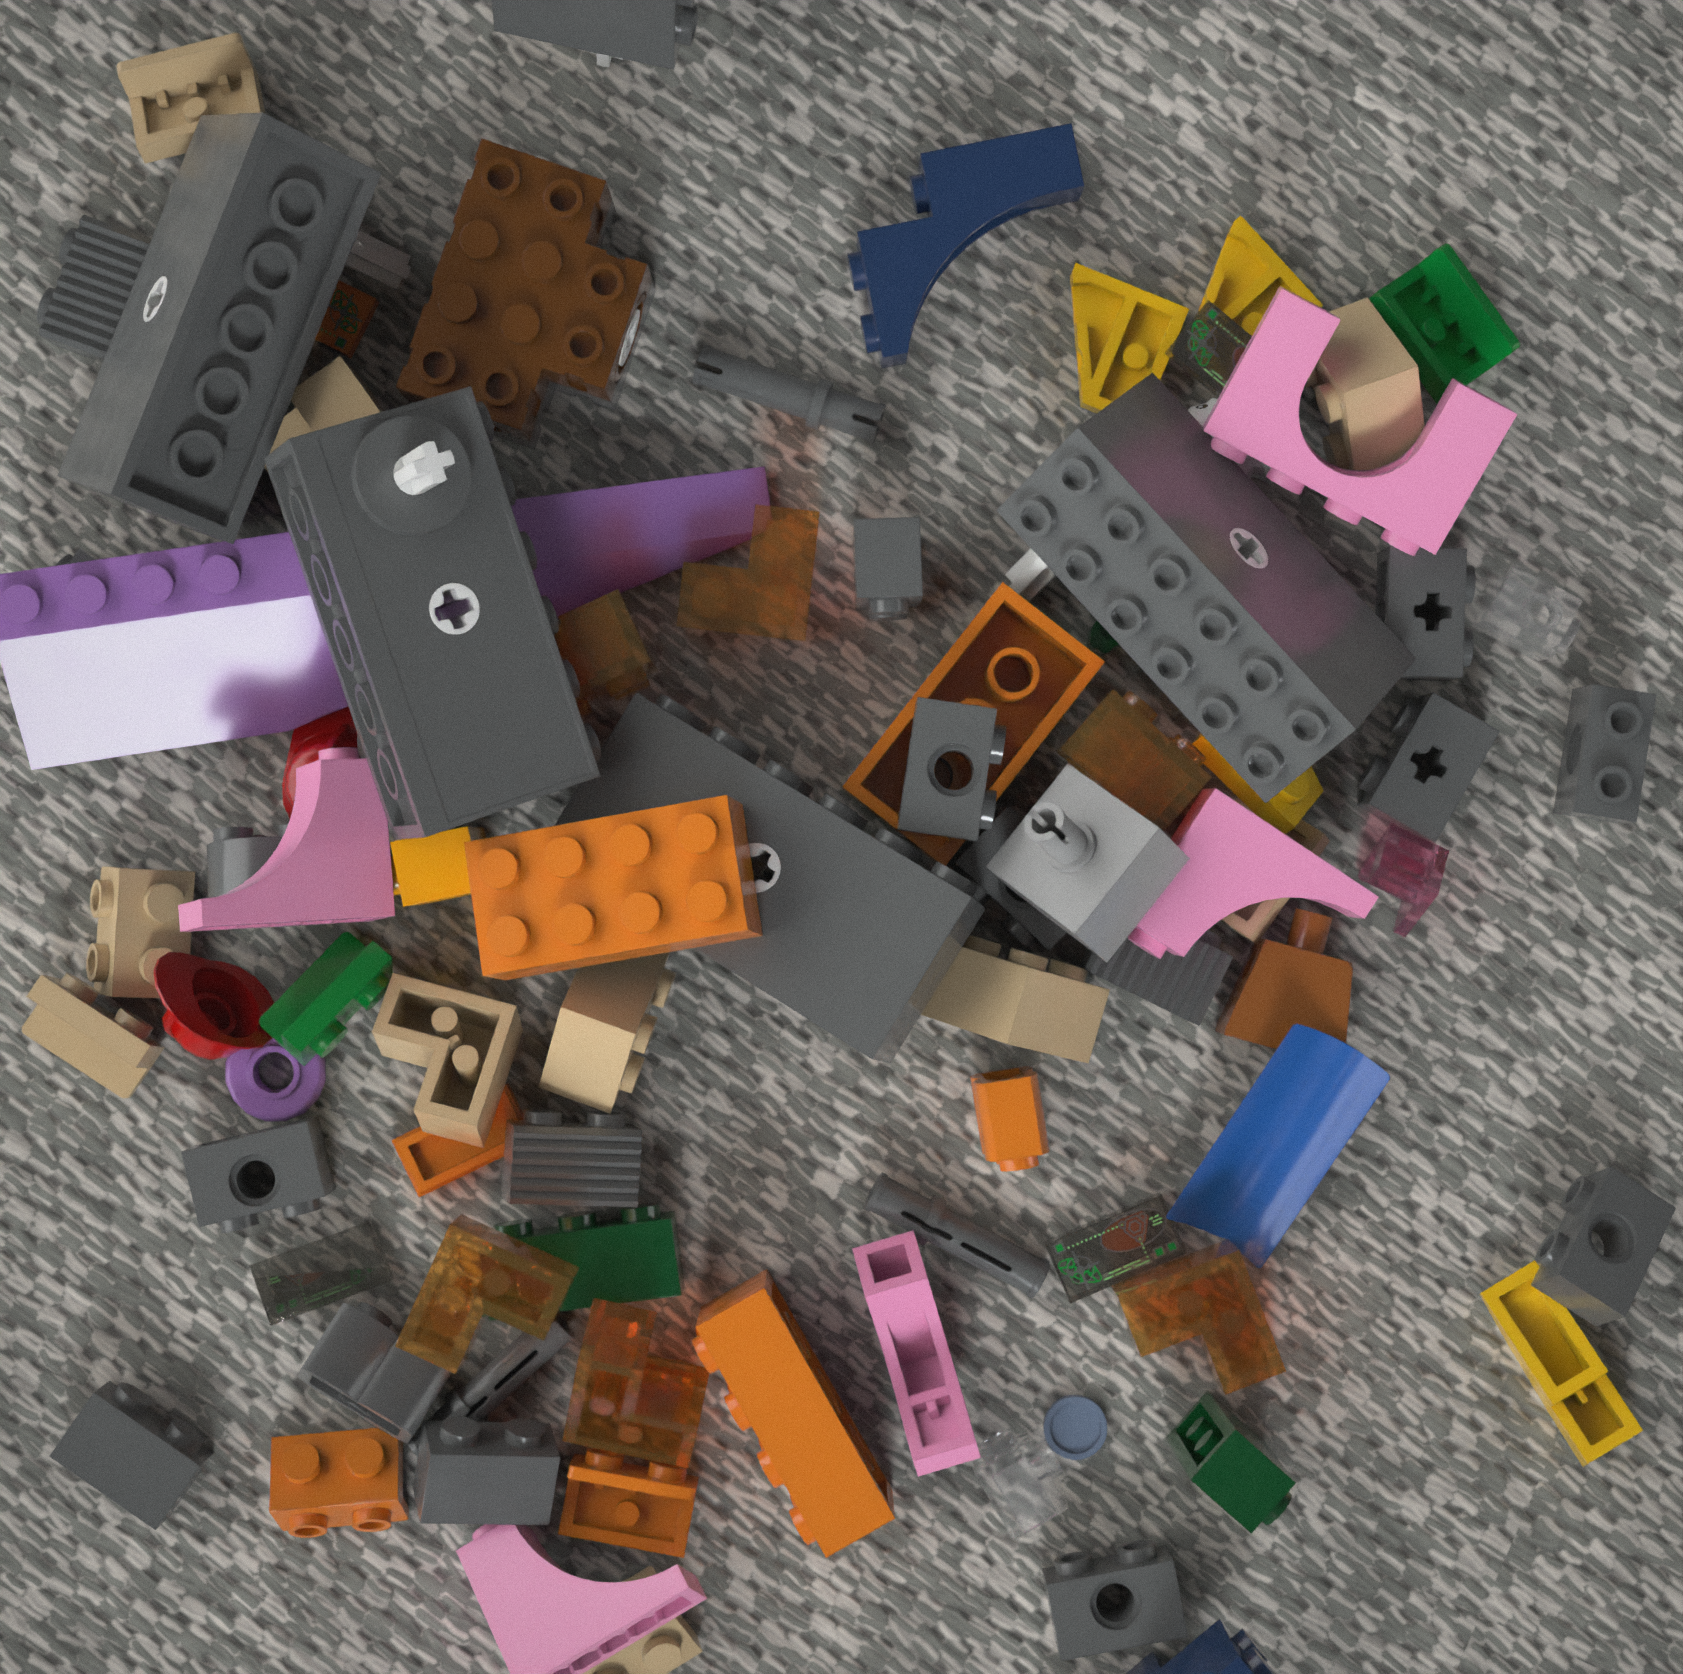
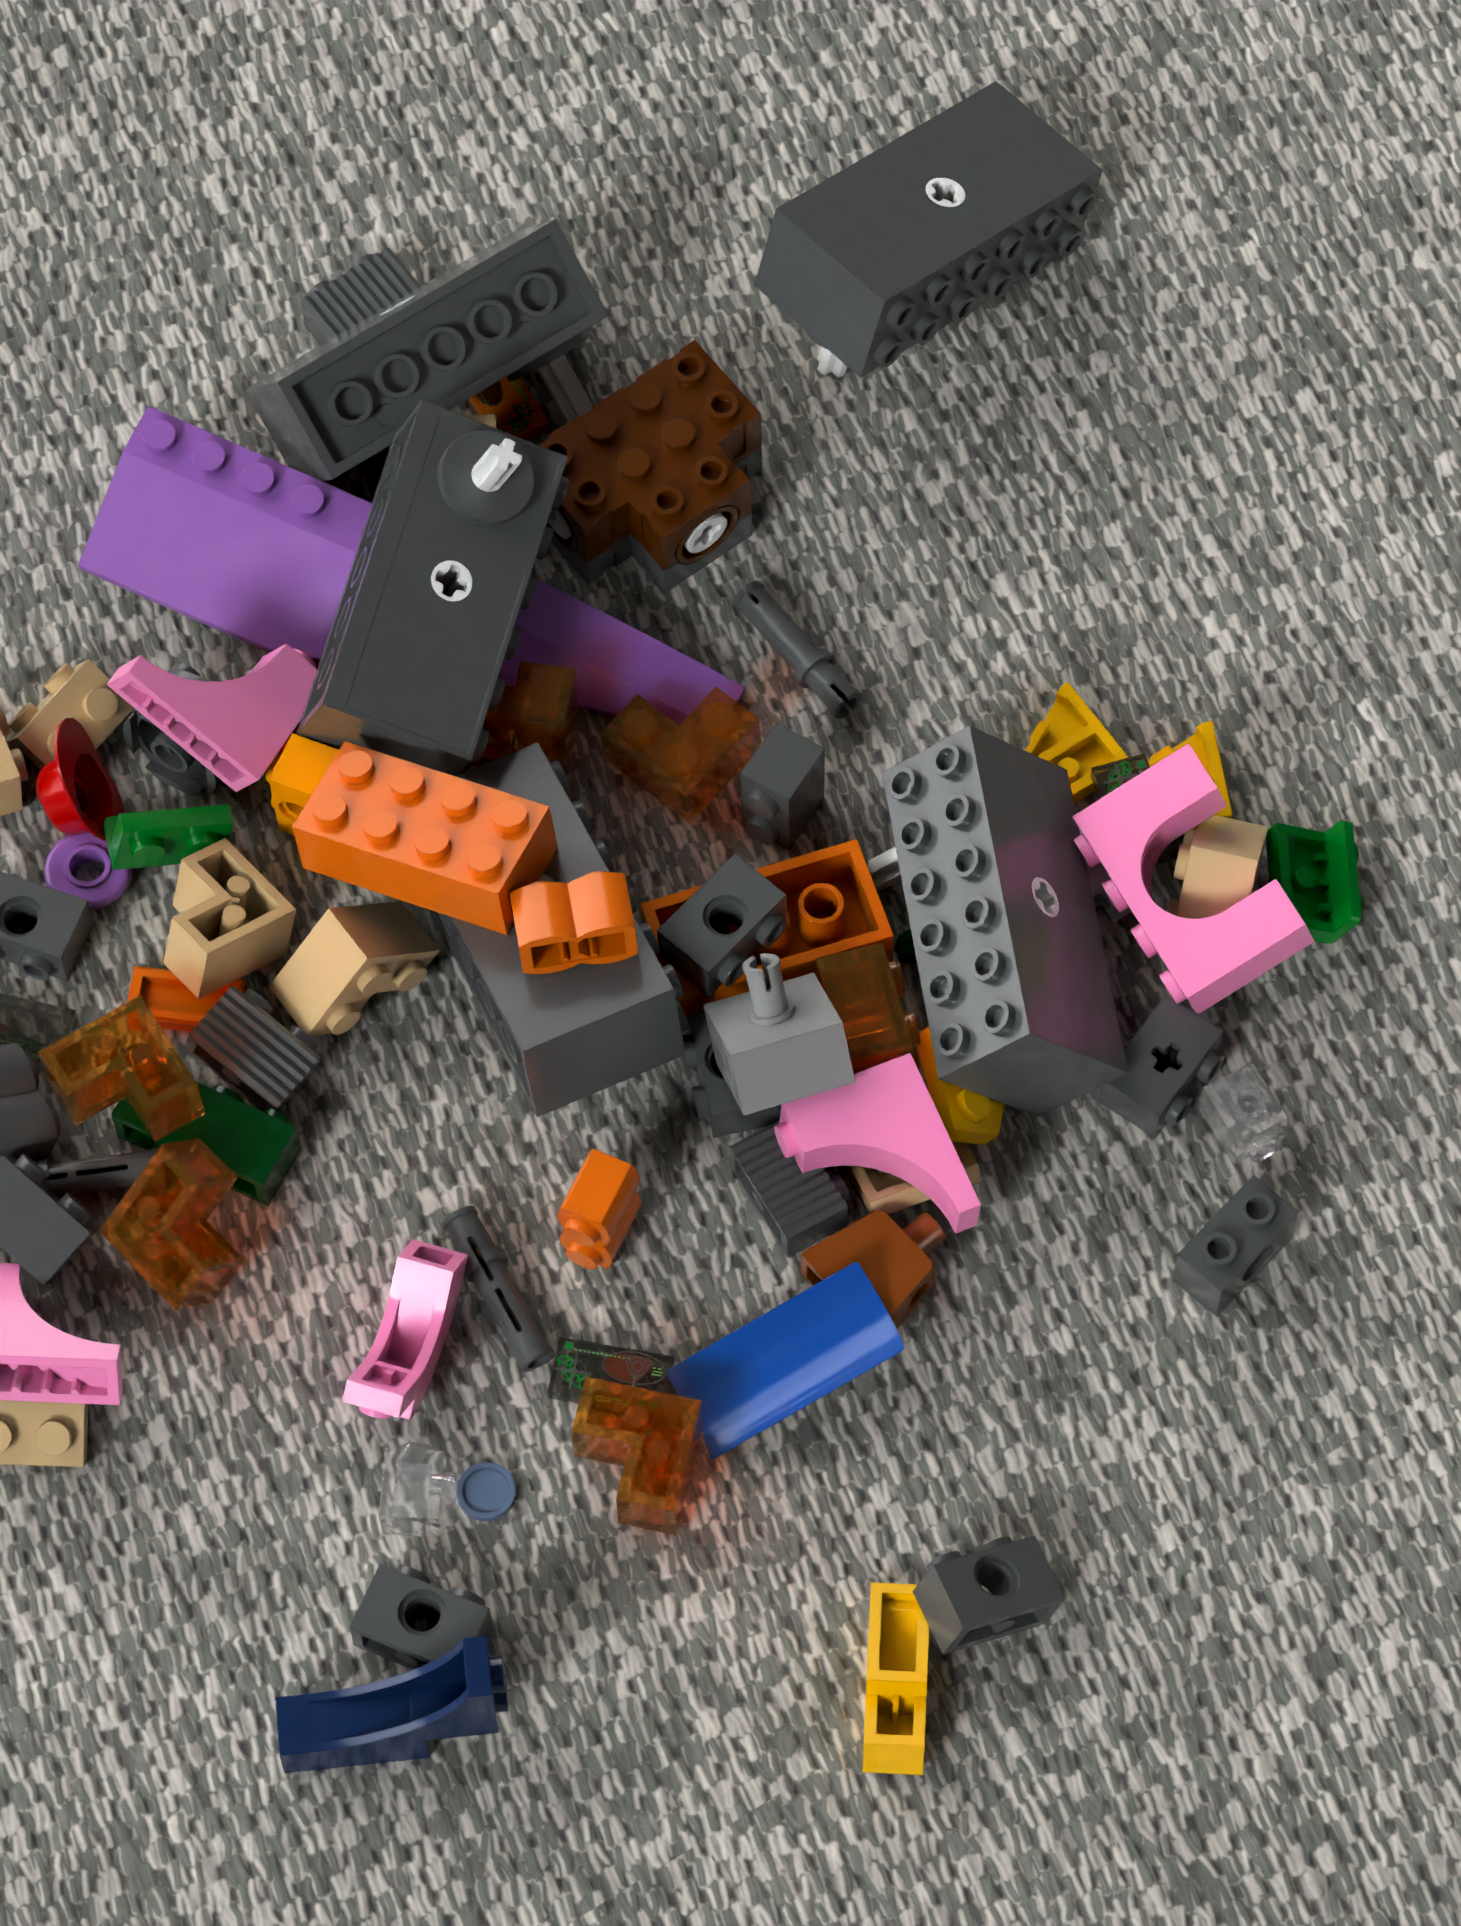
camera: 35 degrees right, 25 degrees down
tan bracket [116,33,265,164] -> none
orange bracket [558,1448,699,1558] -> none
orange brick [692,1269,895,1558] -> none
dark blue arch [847,123,1084,369] -> none
tan brick [921,935,1110,1064] -> none
dark green brick [1166,1390,1296,1534] -> none
dark grey brick [1357,692,1500,843] -> none
clear pink panel [1358,823,1449,937] -> none
none -> orange brick [509,871,638,974]

